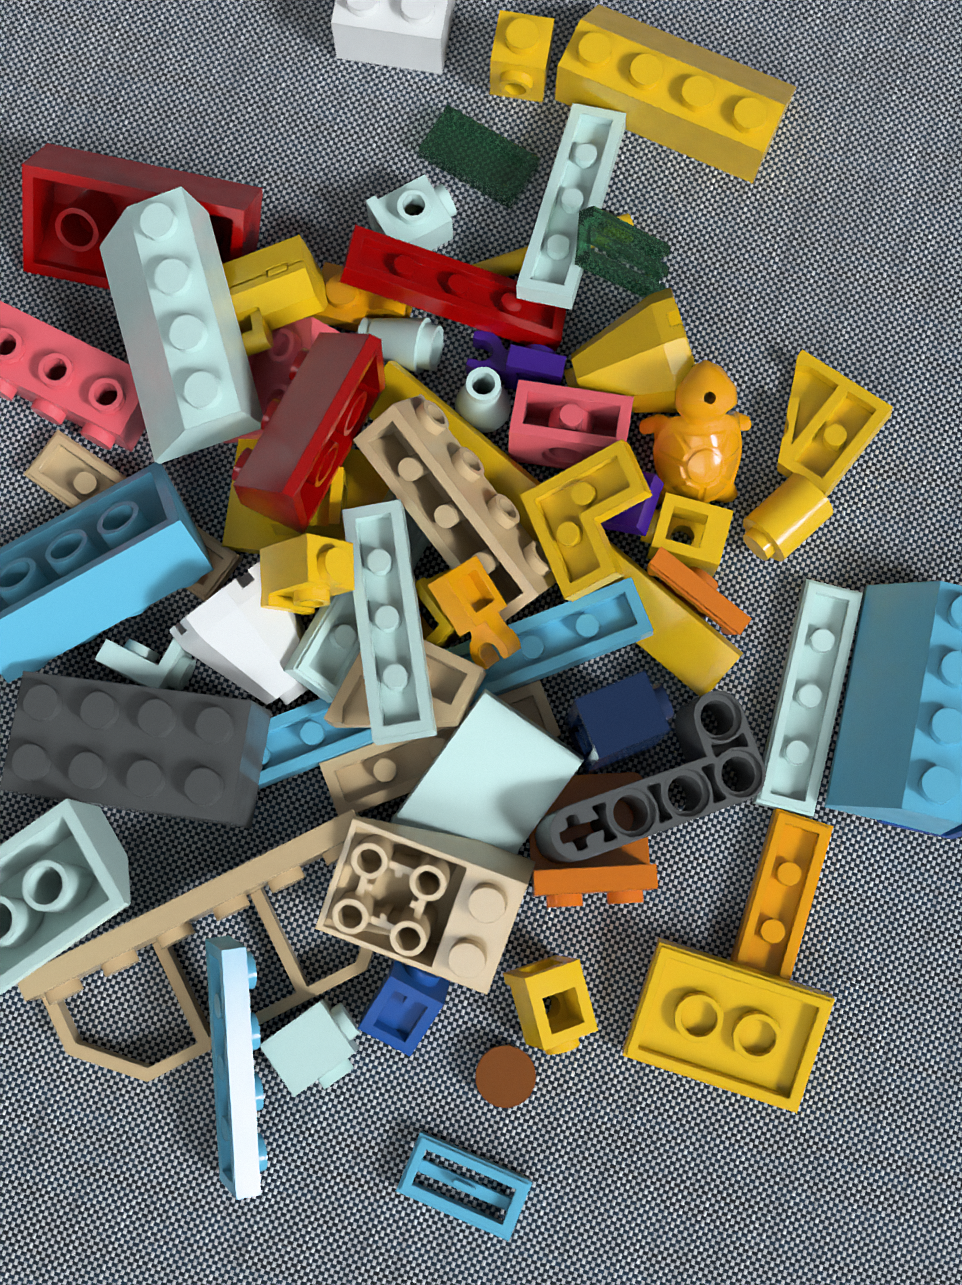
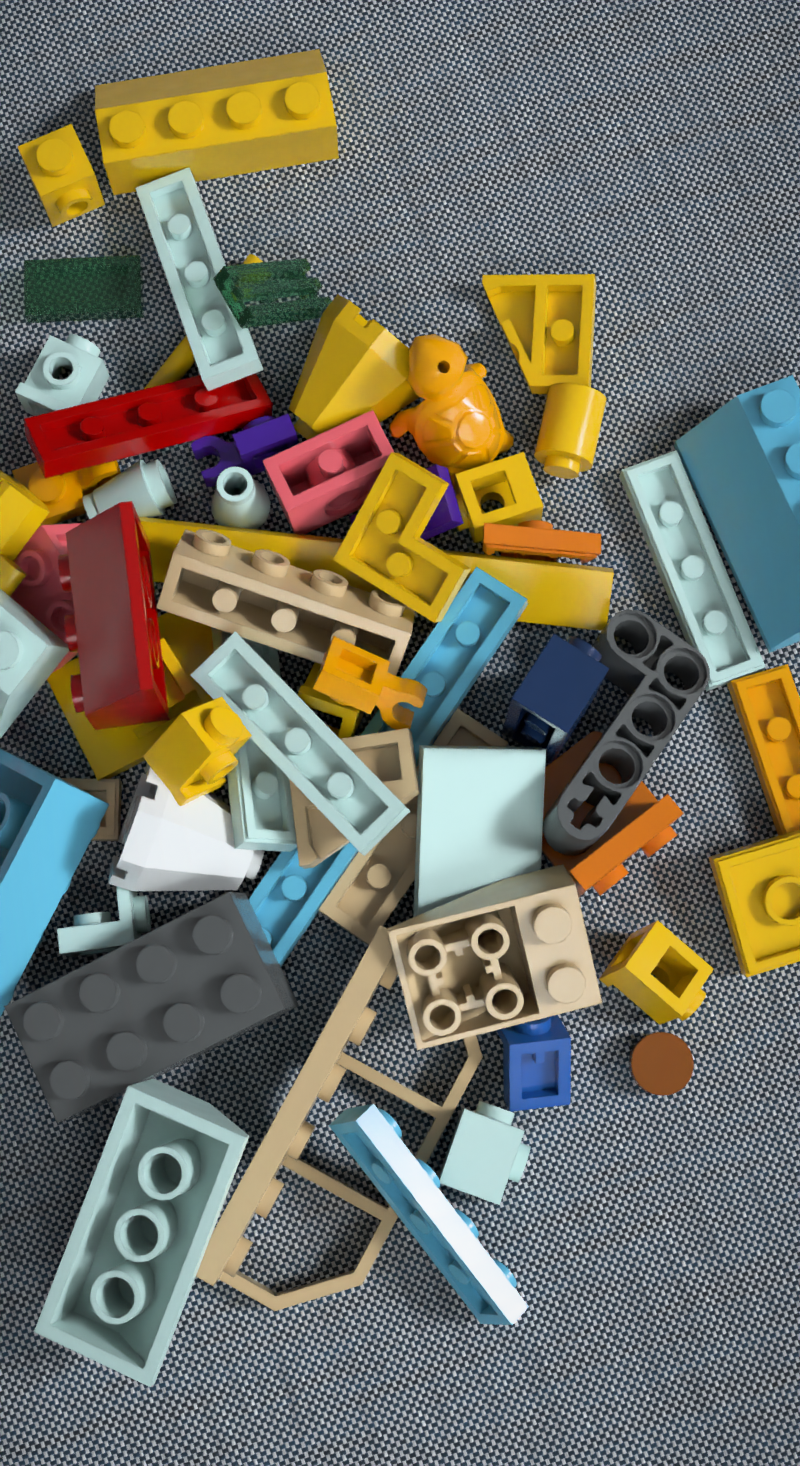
camera: 35 degrees left, 0 degrees up
medium azure tile [396,1130,532,1241] -> none

